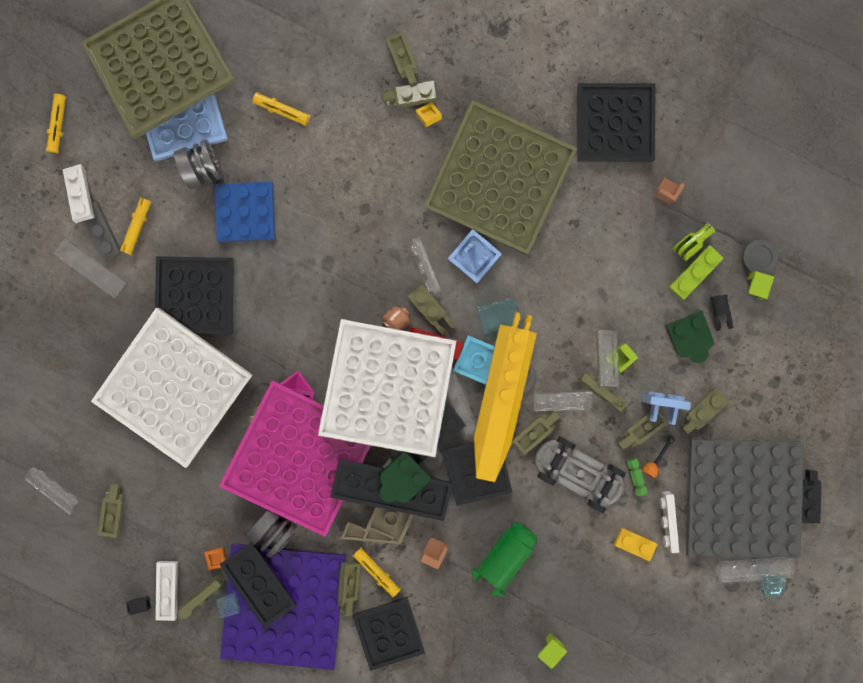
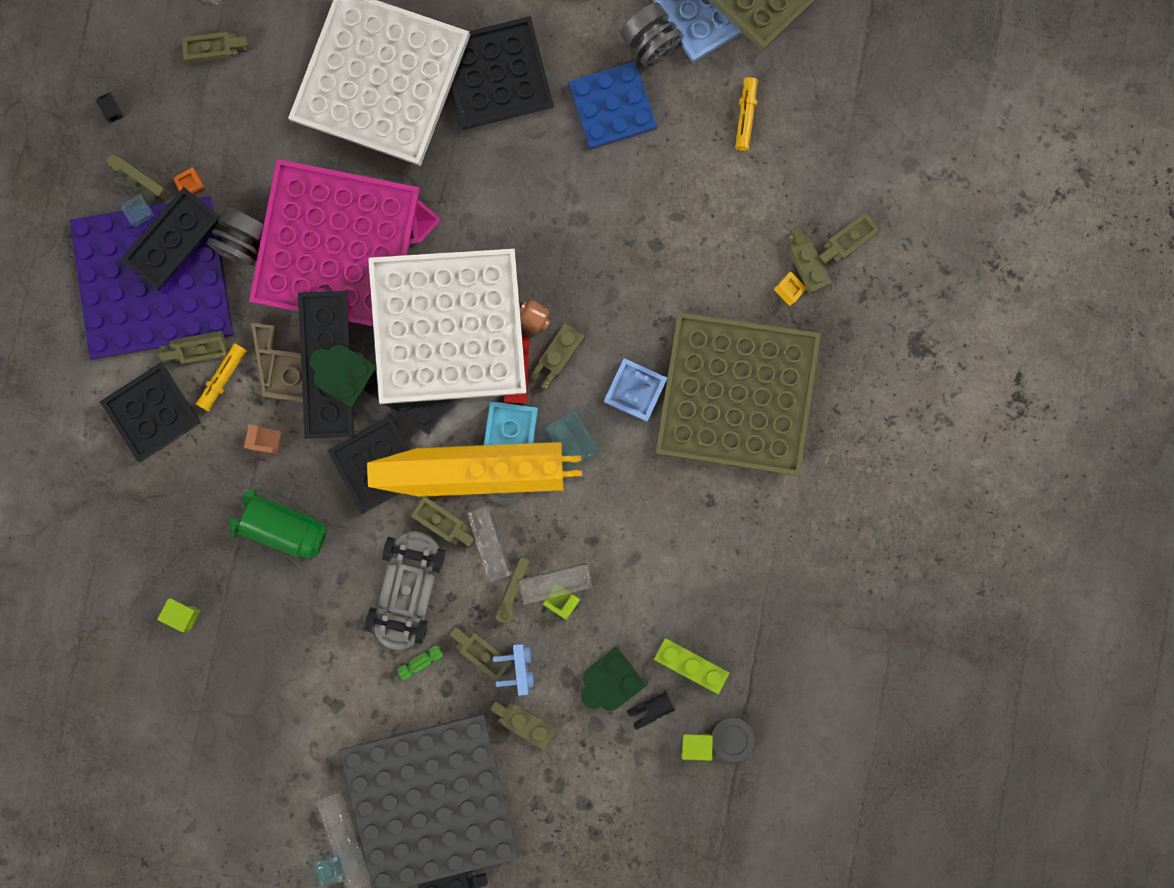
camera: 75 degrees right, 5 degrees down
white plate [156,561,178,621] -> none
clear plate [411,237,441,294] -> none
black plate [577,83,655,162] -> none
yellow plate [614,527,658,561] -> none
hinge [642,436,675,479] -> none
nougat panel [653,177,685,205] -> none
white plate [659,491,679,553] -> none
lime arm [672,223,715,261] -> none

